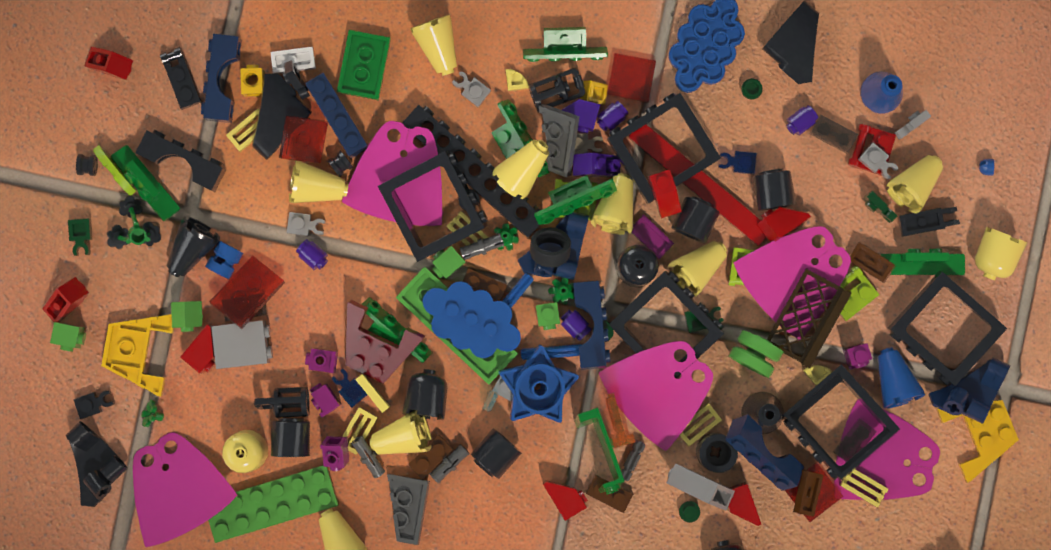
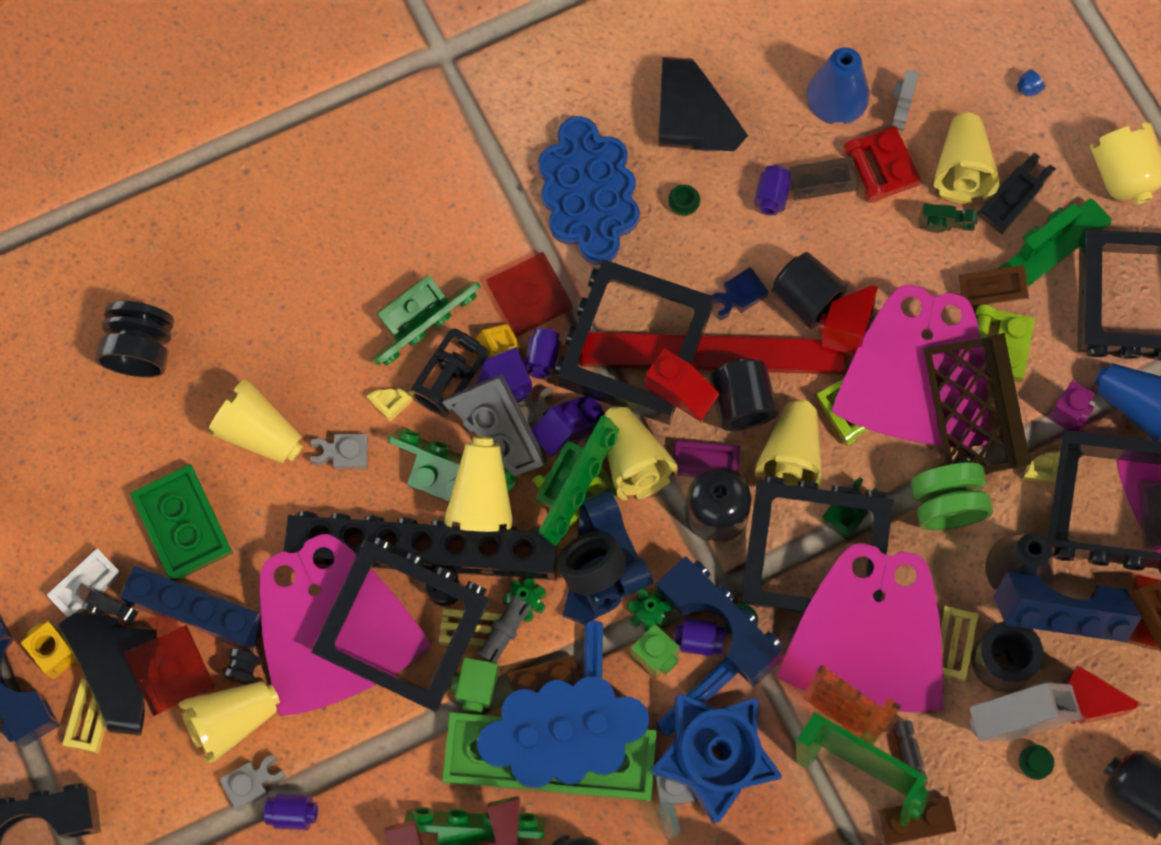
camera: 30 degrees left, 15 degrees down
light grey plate [858,143,899,180] -> none

